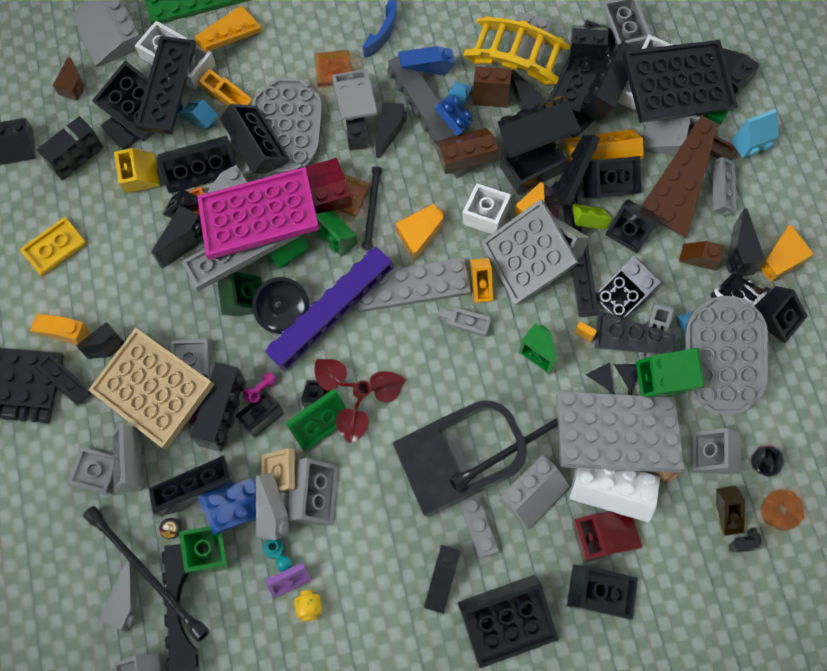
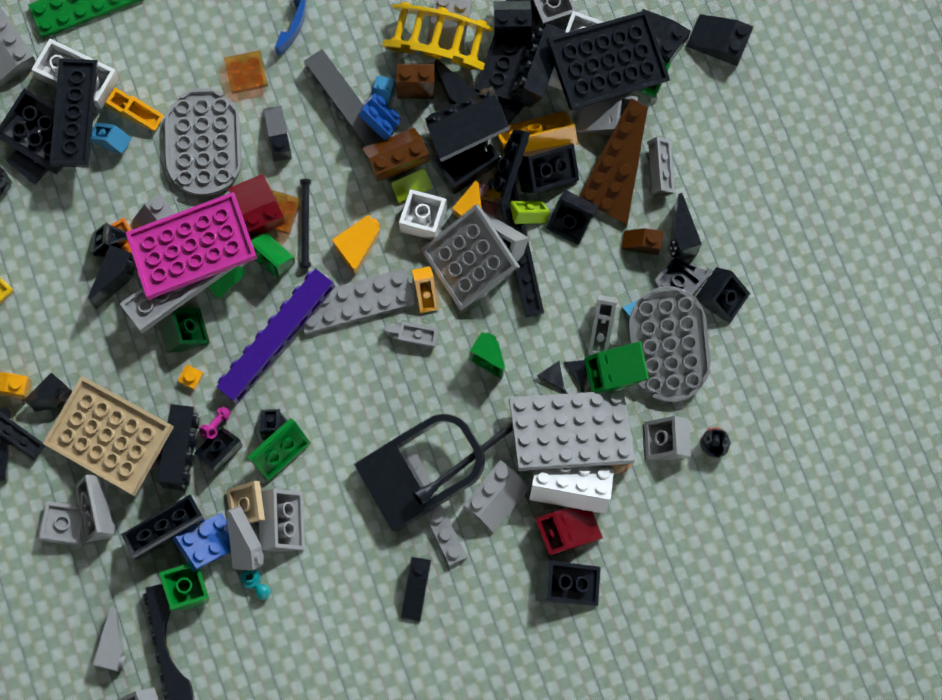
camera: 15 degrees left, 5 degrees up
black hose [83,506,210,643] -> none
yellow slope [114,148,160,194] -> none
black slope [157,135,236,194] -> none
tile [159,518,181,540] -> none
light grey plate [170,339,210,378] -> none
light orange wing [195,5,262,52] -> none
black slope [220,104,290,174] -> none
black dish [252,277,309,334] -> none
medium lavender plate [265,562,312,598] -> none
yellow head [294,590,322,622] -> none
dark red plant [314,359,406,443] -> none
light grey slope [331,69,378,121] -> none
black slope [375,102,407,158] -> none
blue slope [398,46,456,76] -> none
black slope [457,575,558,669] -> none
light orange tile [574,321,597,343] -> none
black wing [594,310,675,354] -> none
slope [596,256,664,319] -> none
reddish brown tile [710,136,737,161] -> none
dark brown slope [716,485,745,536] -> none
black bracket [728,527,761,552] -> none
medium azure slope [731,109,779,158] -> none
light orange slope [760,225,814,283] -> none
clear orange plate [760,489,804,531] -> none
none -> light orange plate [177,364,204,391]
none -> lime slope [391,168,433,203]
none -> black slope [686,14,754,67]

